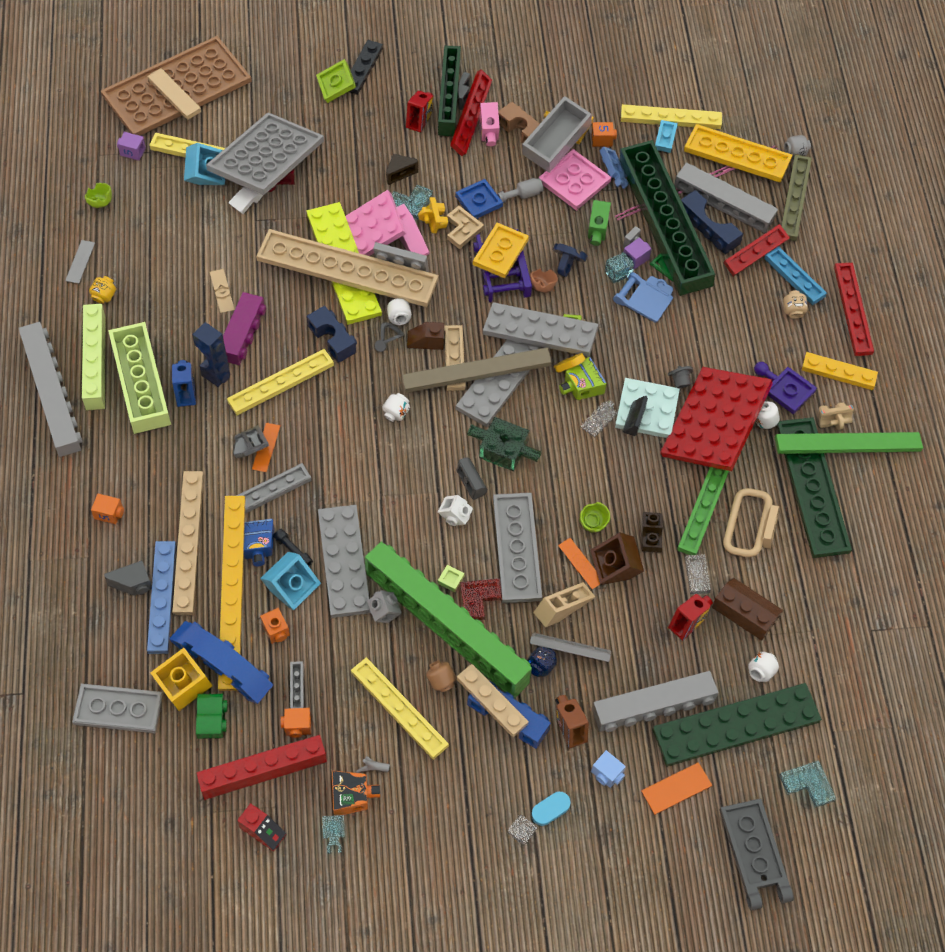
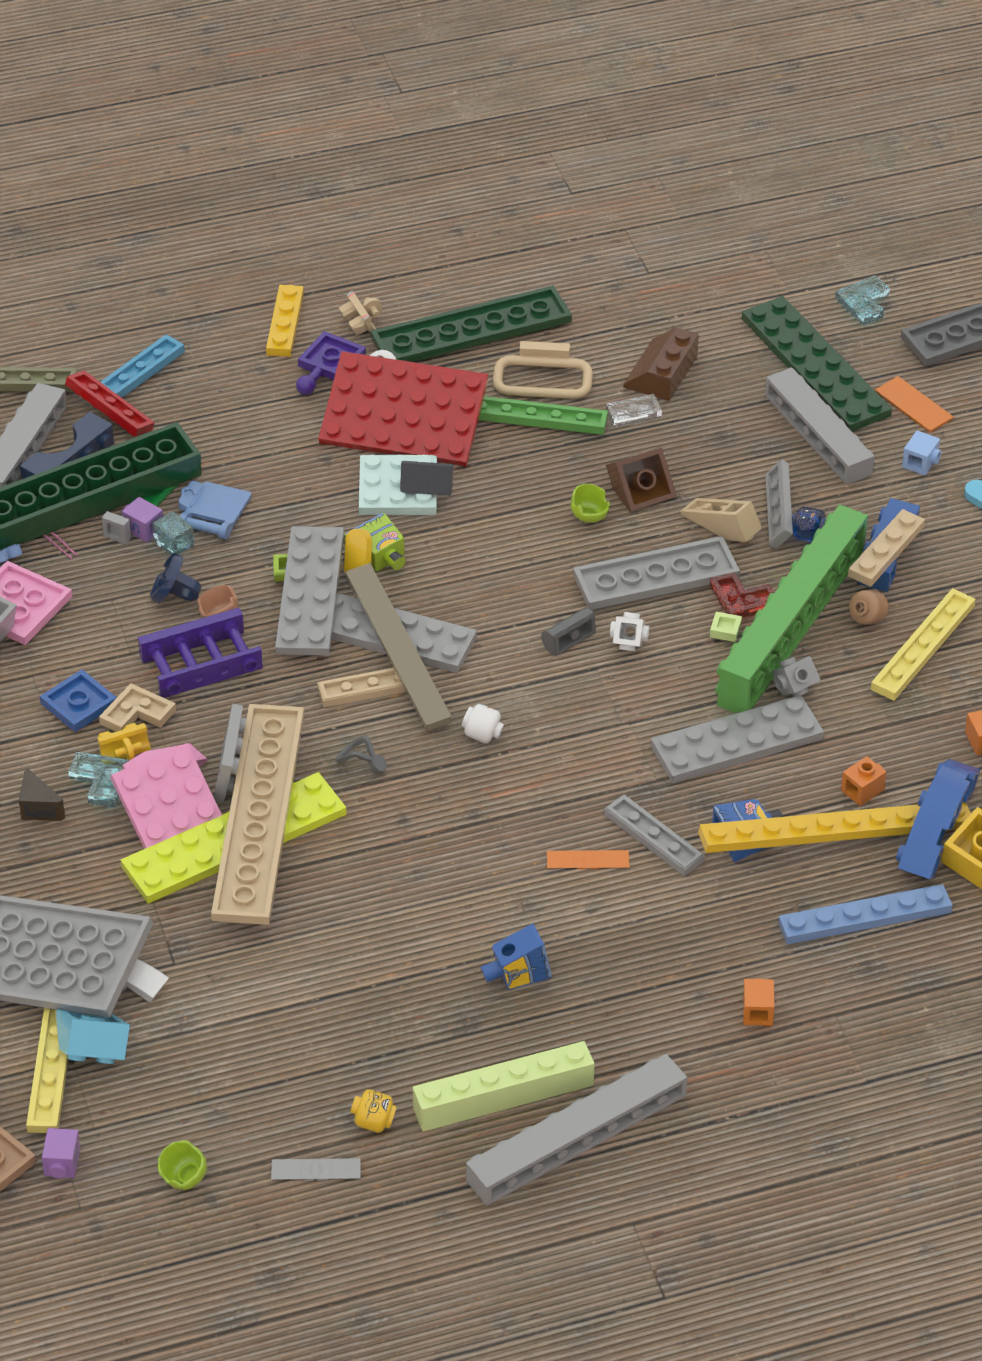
camera: 100 degrees left, 15 degrees down
dark grey slope [104,560,152,596] -> none
yellowish green brick [108,322,171,434] -> none
tan plate [173,471,204,615] -> none
dark blue arch [192,322,230,387] -> none
tan piece [210,269,235,313] -> none
magenta brick [223,292,266,365] -> none
light yellow plate [227,349,334,416] -> none
flat silver slope [233,425,269,458] -> none
medium azure slope [260,552,321,610] -> none
black bar [273,529,313,567] -> none
light grey piece [290,661,304,708] -> none
dark blue arch [306,305,357,363] -> none
white head [387,298,412,325] -> none
reddish brown slope [407,322,445,350] -> none
clear green brick [467,417,542,471] -> none
yellow plate [473,223,529,278] -> none
light grey piece [497,177,544,203] -> none
dark orange torso [555,695,589,749] -> none
orange piece [558,538,600,589] -> none
clear hinge [580,400,618,437] -> none
bright green torso [588,200,611,246] -> none
dark brown slope [642,512,663,553] -> none
dark grey piece [668,366,693,388] -> none
red torso [668,594,713,641] -> none
white head [748,652,779,682] -> none
bright green tile [774,432,923,454] -> none
tan head [783,290,808,319] -> none
red plate [834,262,874,356] -> none

